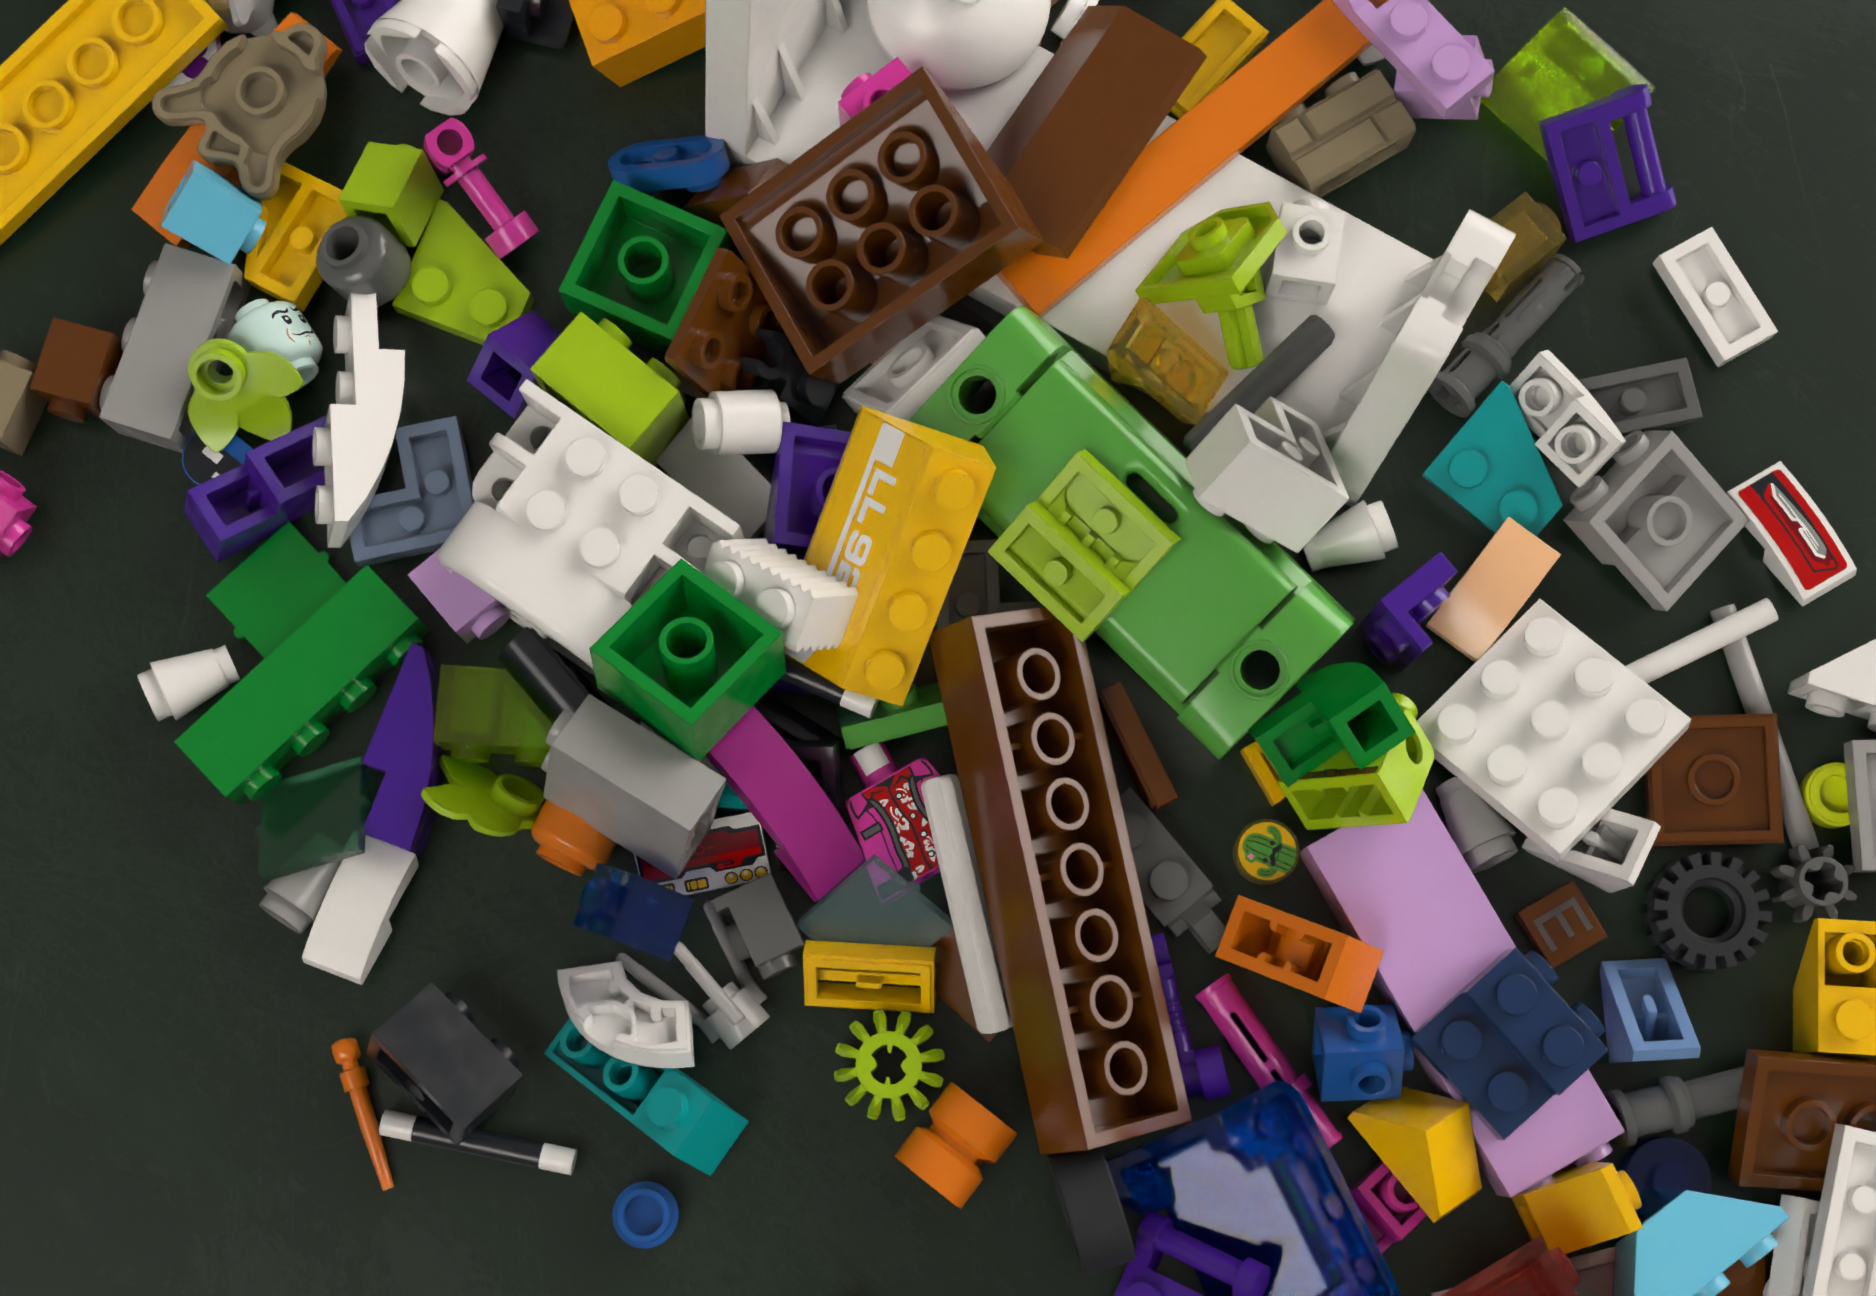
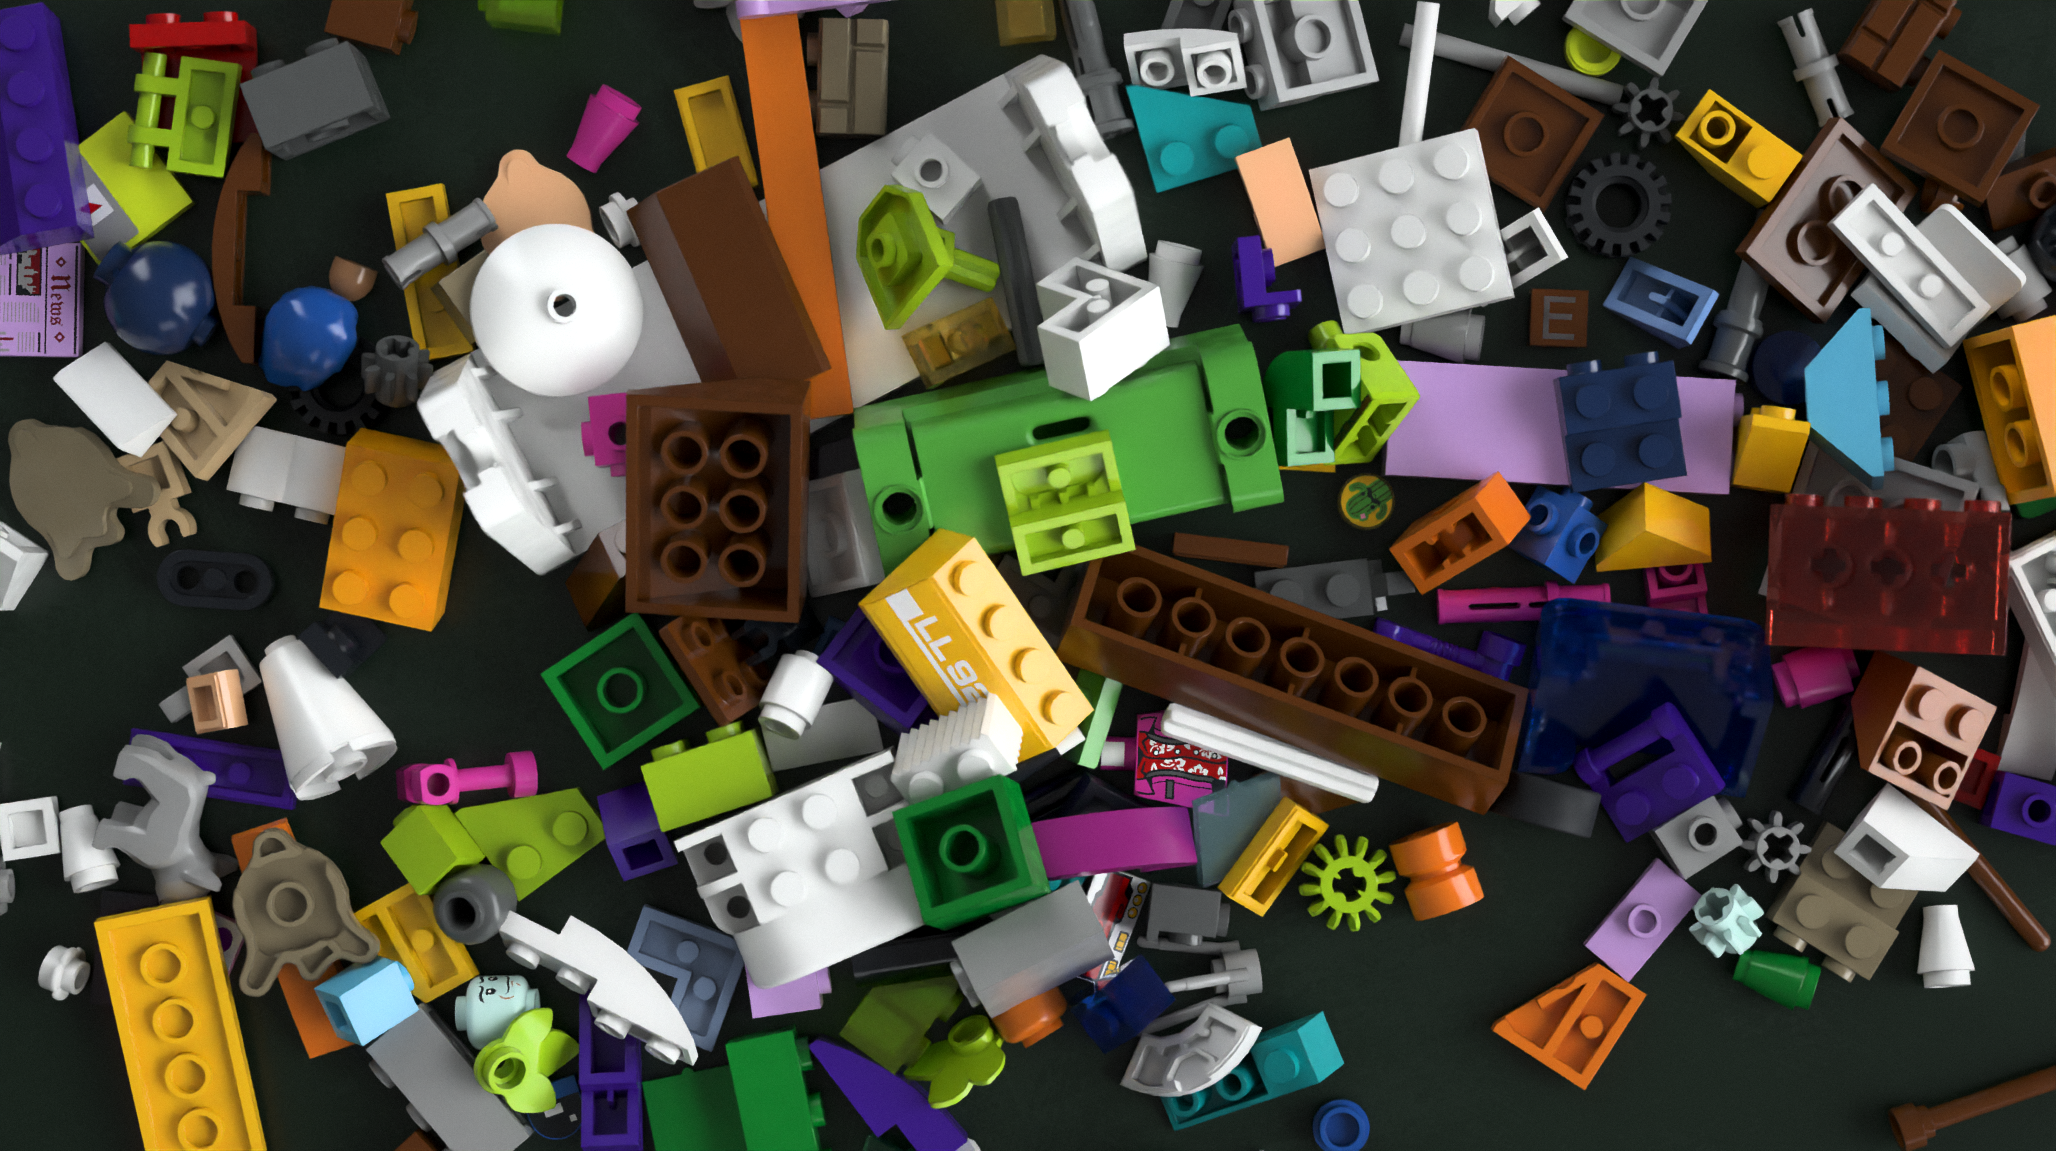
camera: 55 degrees left, 10 degrees up
blue plate [608,135,730,196] -> none

